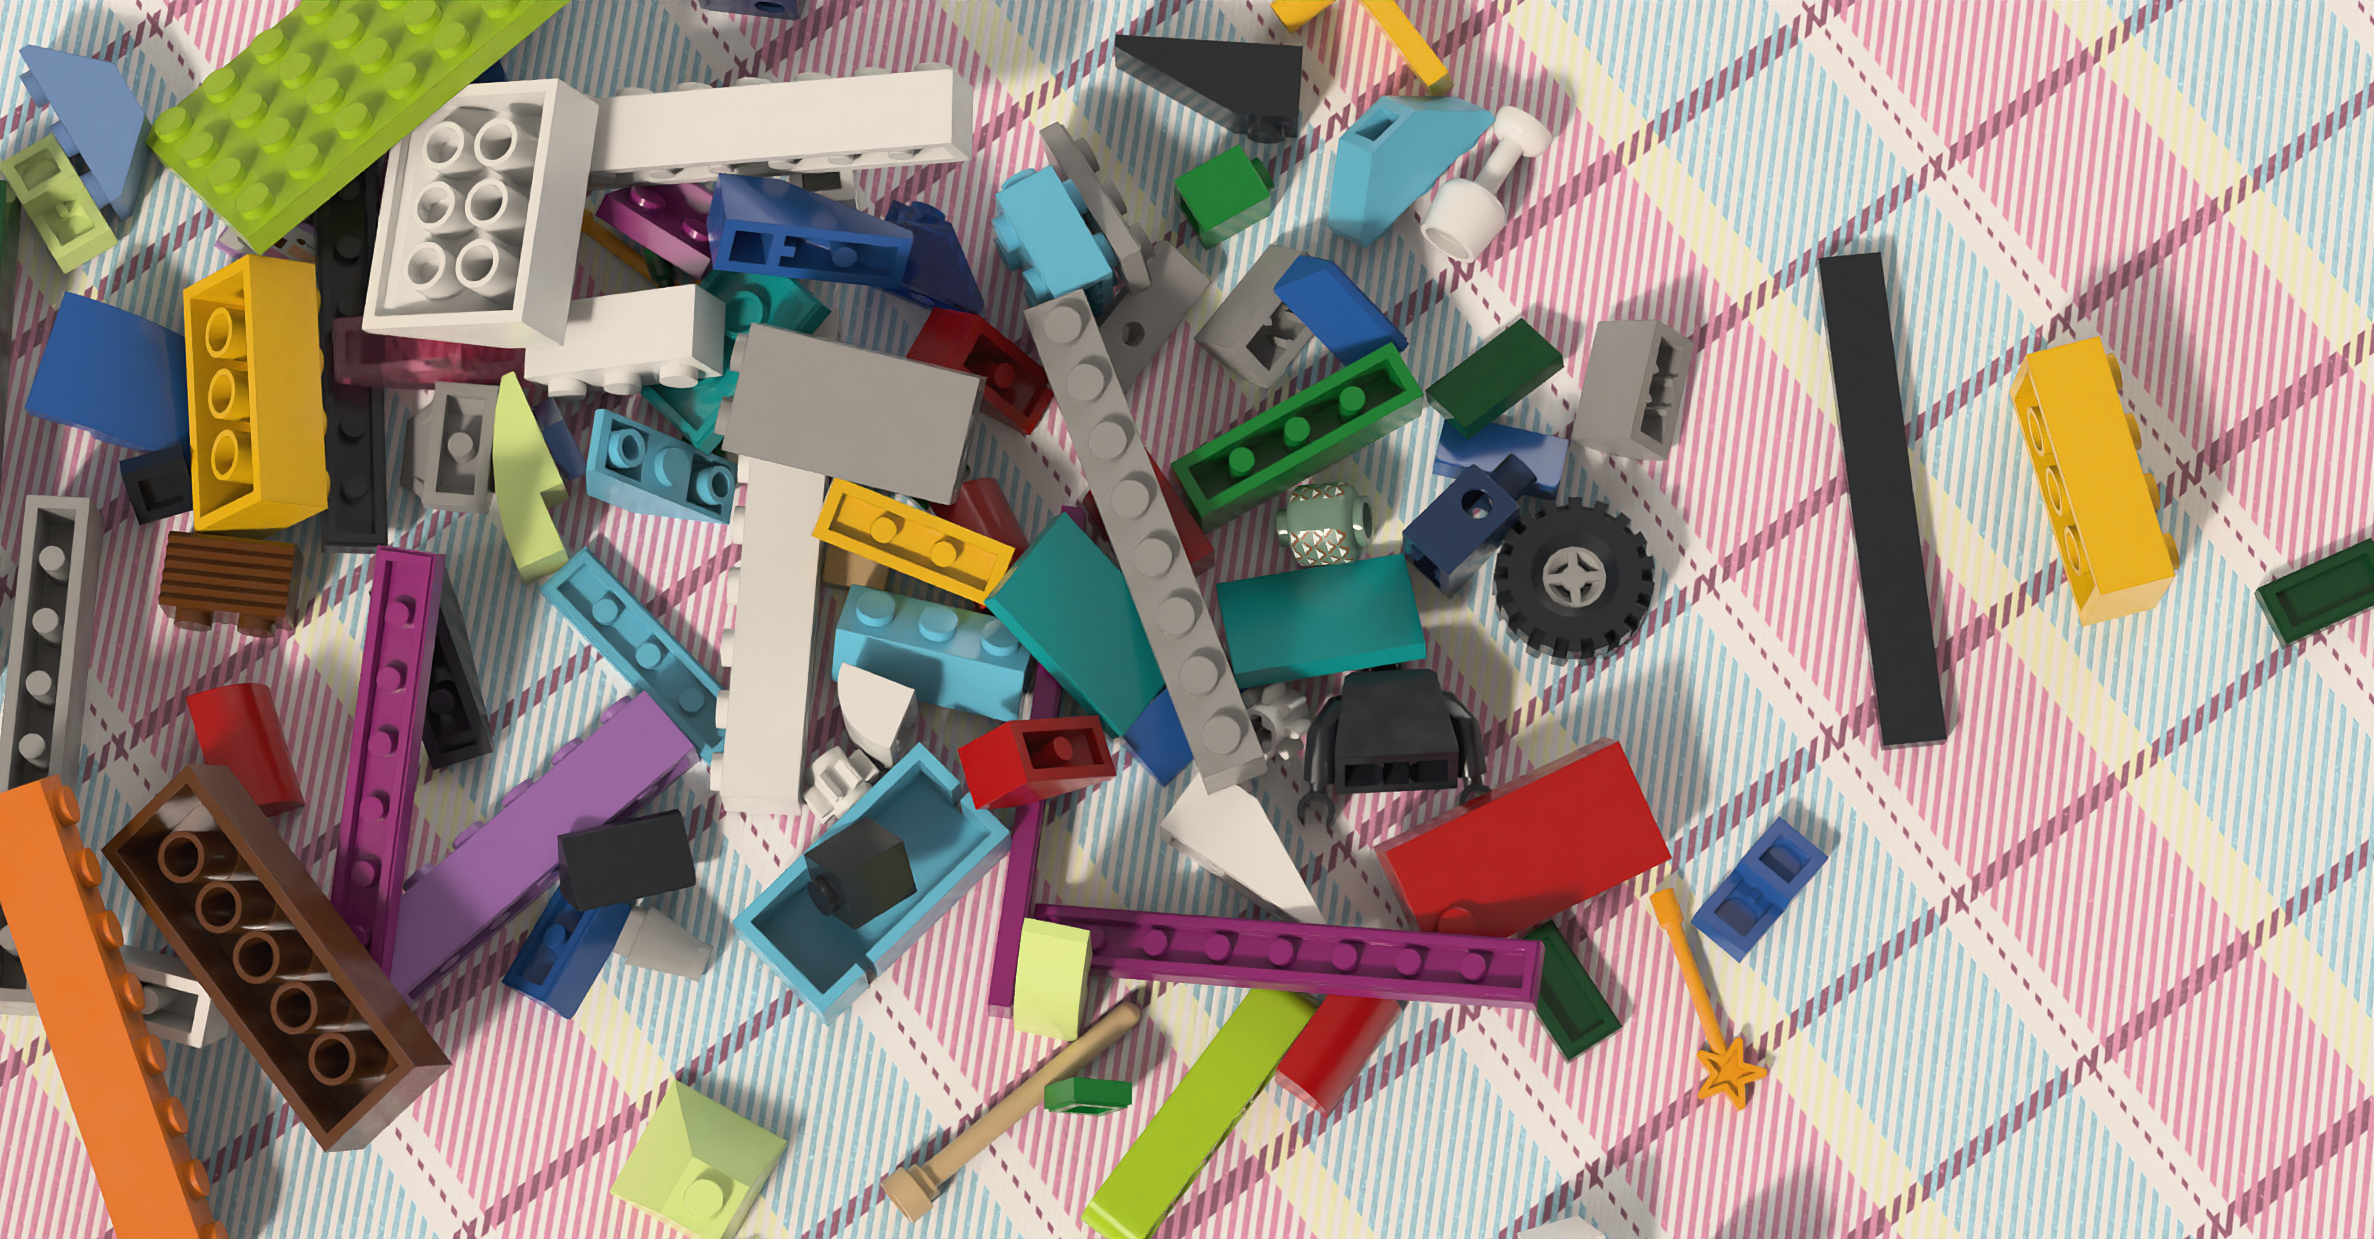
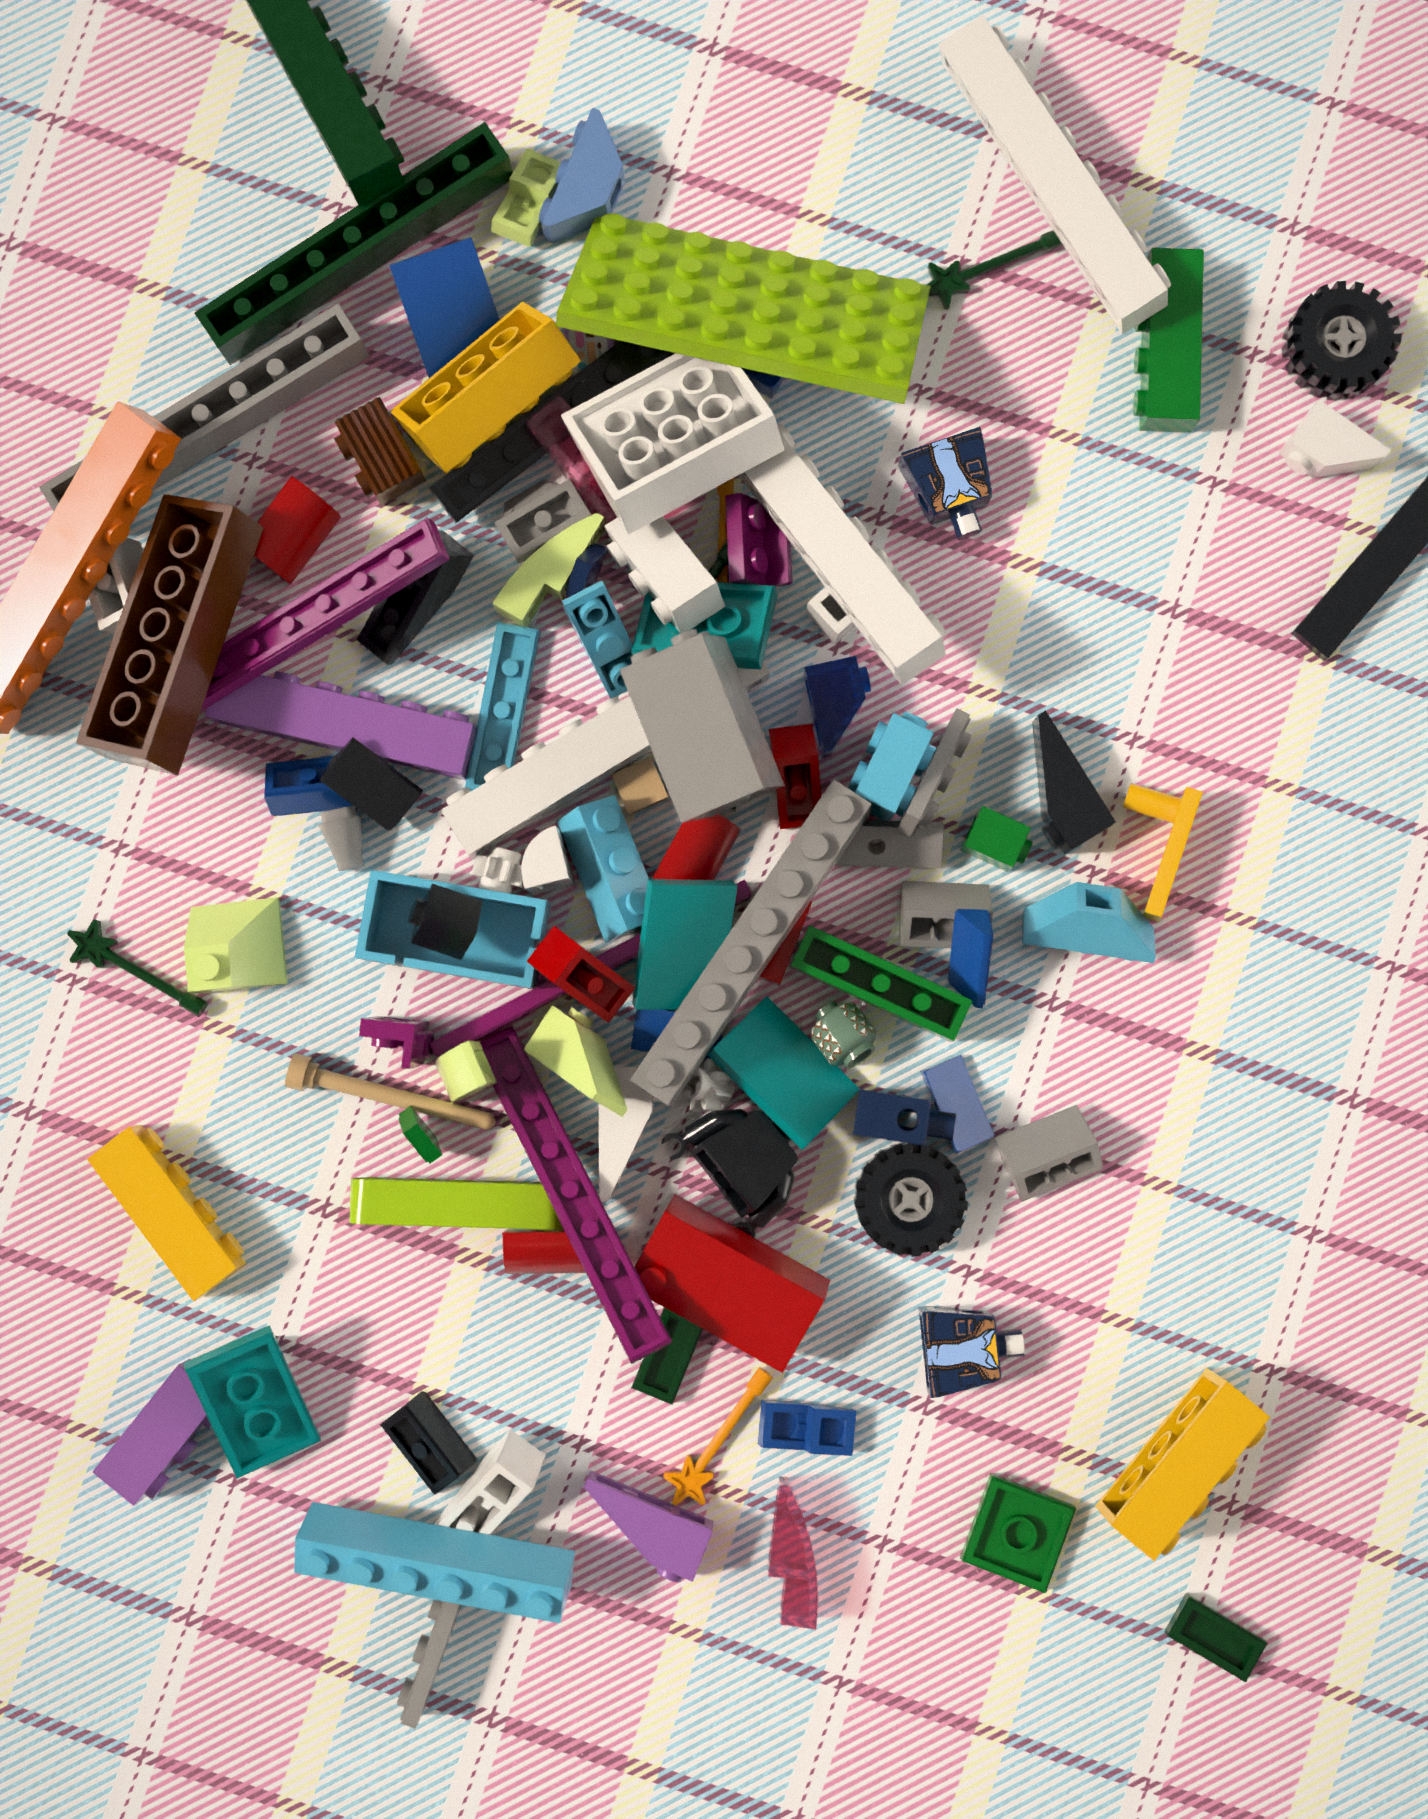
camera: 60 degrees right, 10 degrees up
black tile [119,444,193,525] -> none
blue slope [706,173,913,289] -> none
yellow piece [810,478,1015,606] -> none
white piece [1421,105,1553,263] -> none
dark green tile [1425,318,1564,440] -> none
black tile [1816,252,1947,751] -> none
none -> magenta bracket [359,1016,434,1069]
none -> yellowish green slope [523,1005,627,1117]
none -> medium lavender slope [584,1470,713,1583]
none -> clear pink slope [767,1476,818,1630]
none -> torso [918,1306,1025,1398]
none -> green tile [960,1473,1076,1594]

